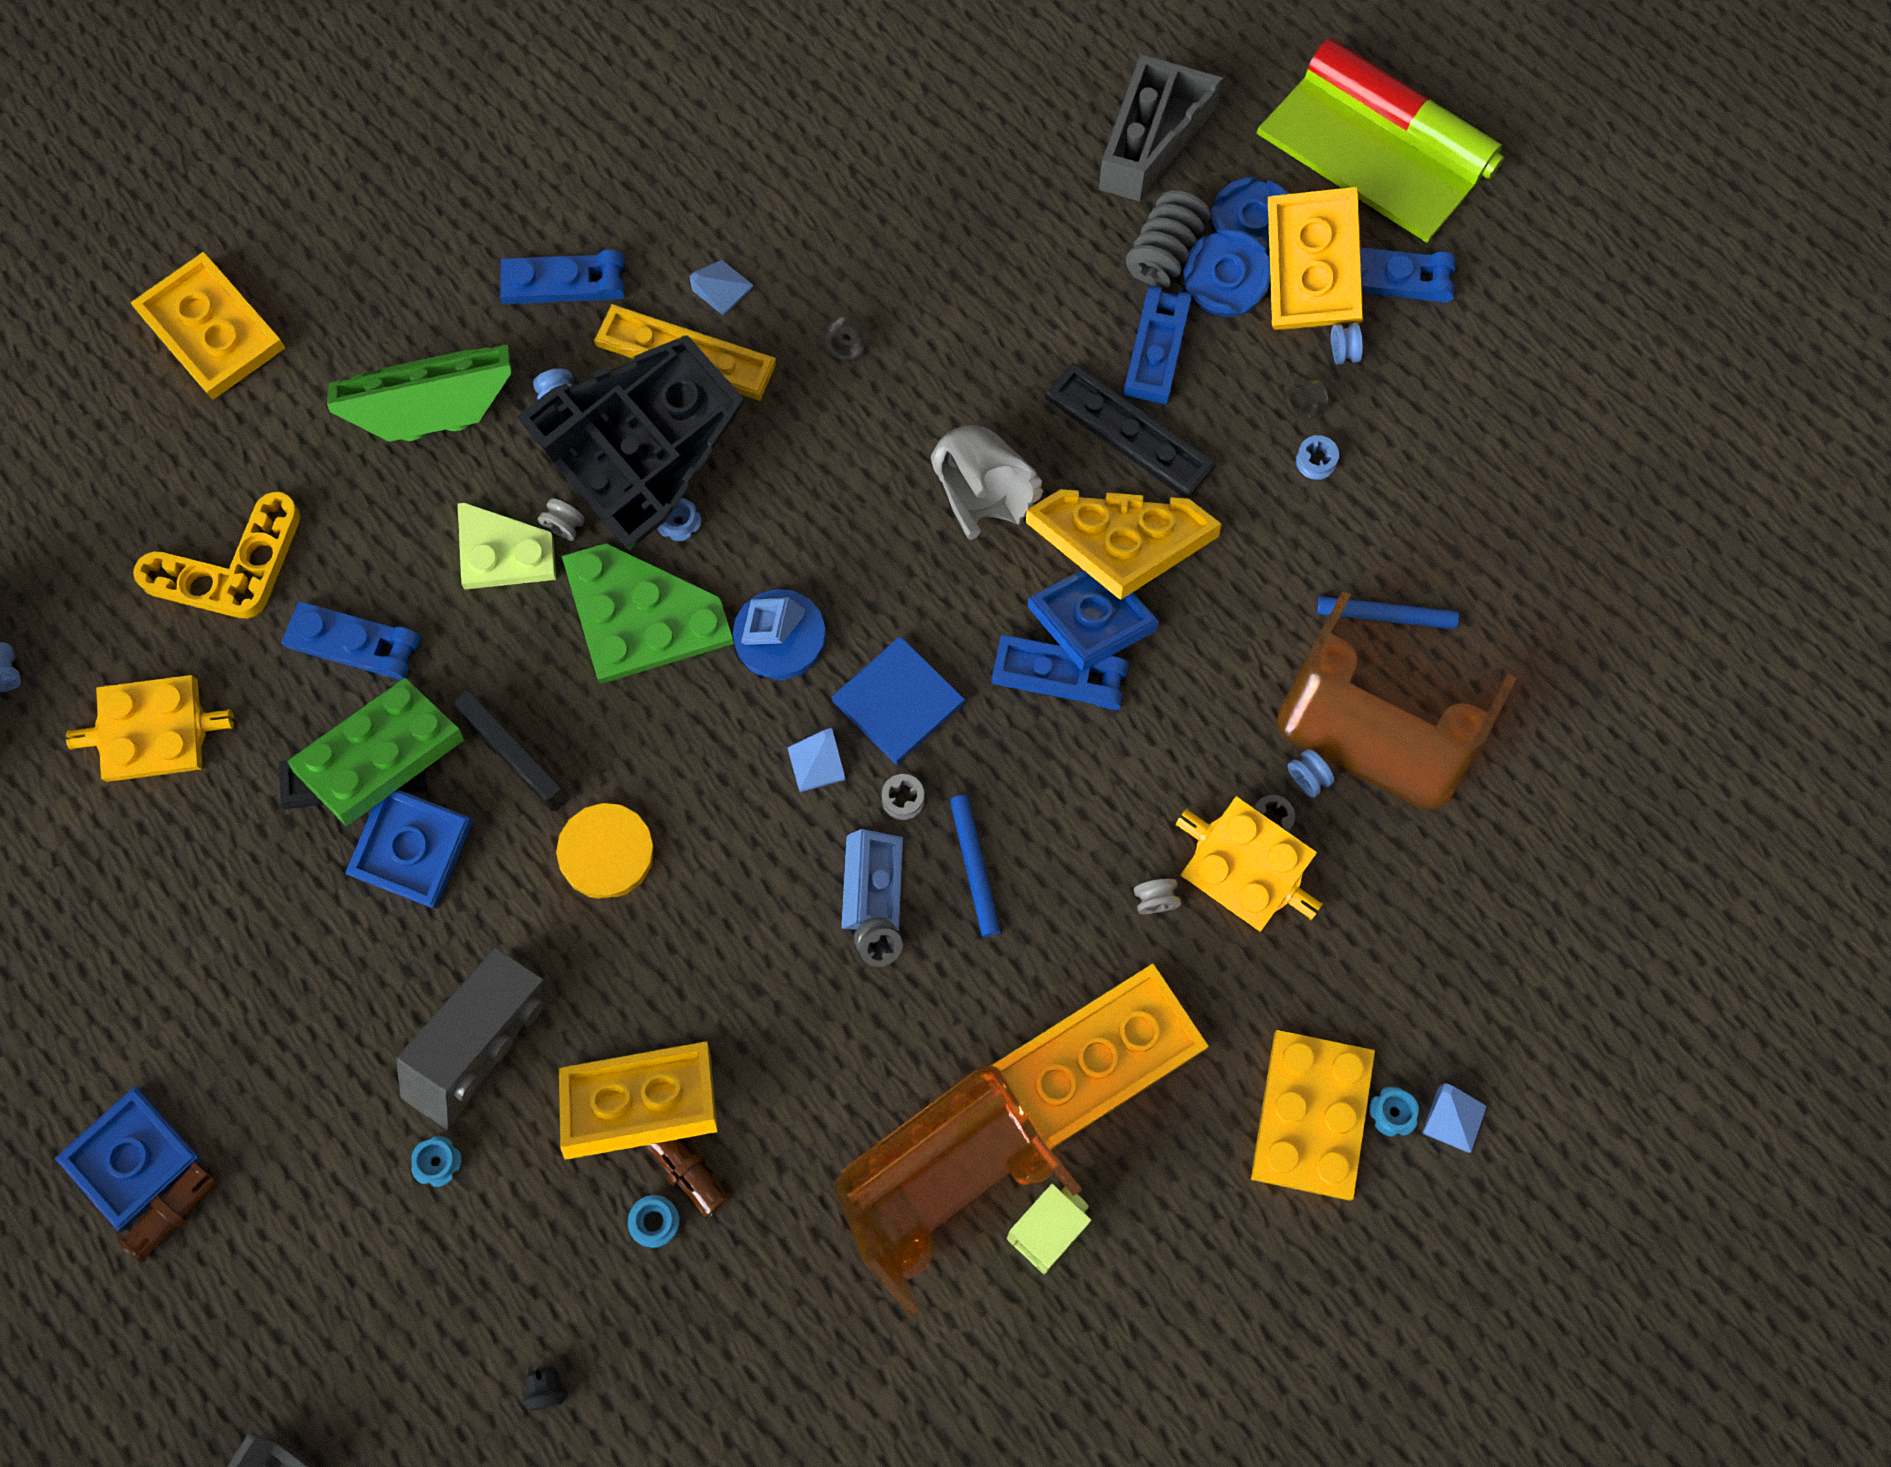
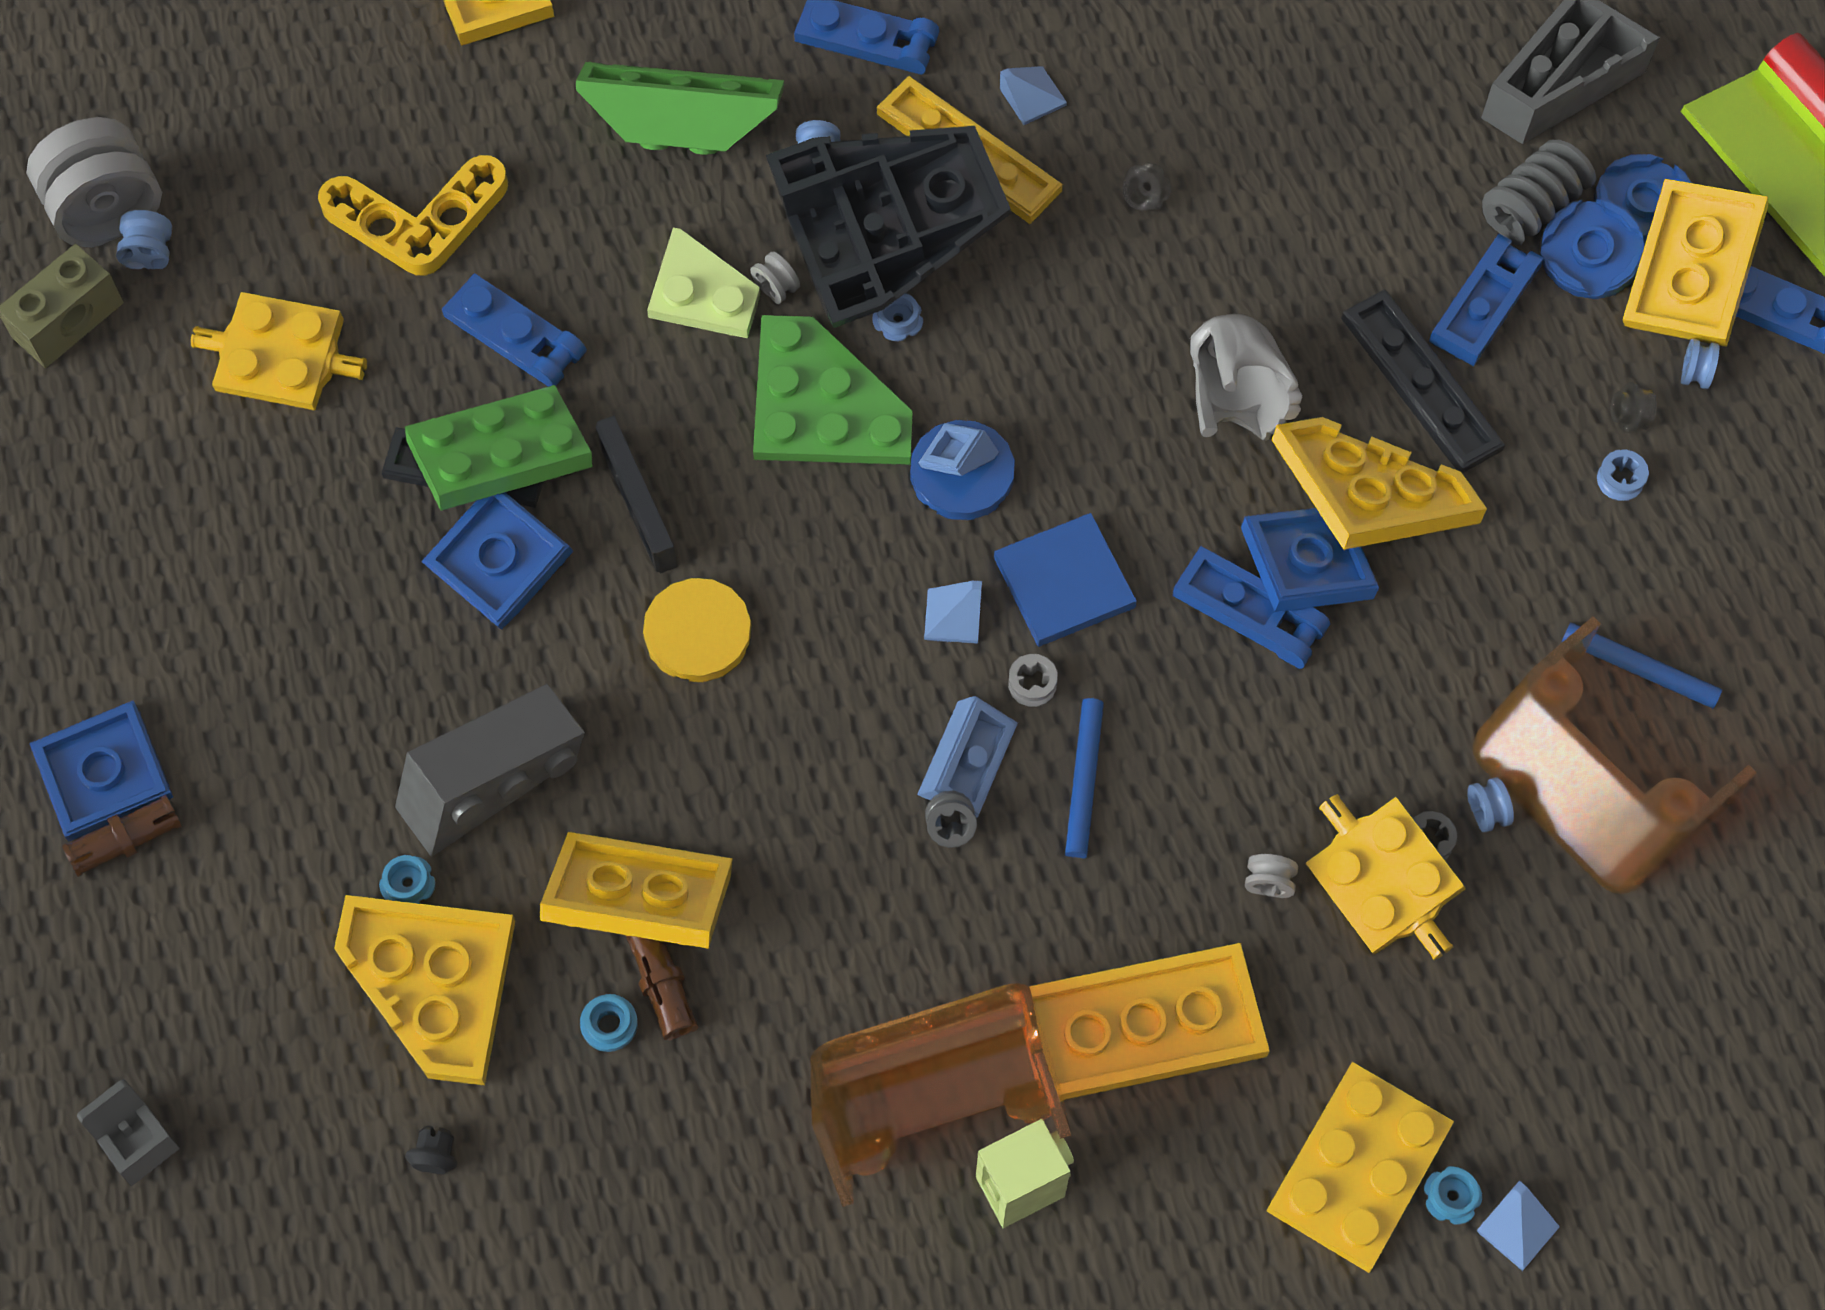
camera: 20 degrees right, 5 degrees down
none -> yellow plate [334,895,515,1085]

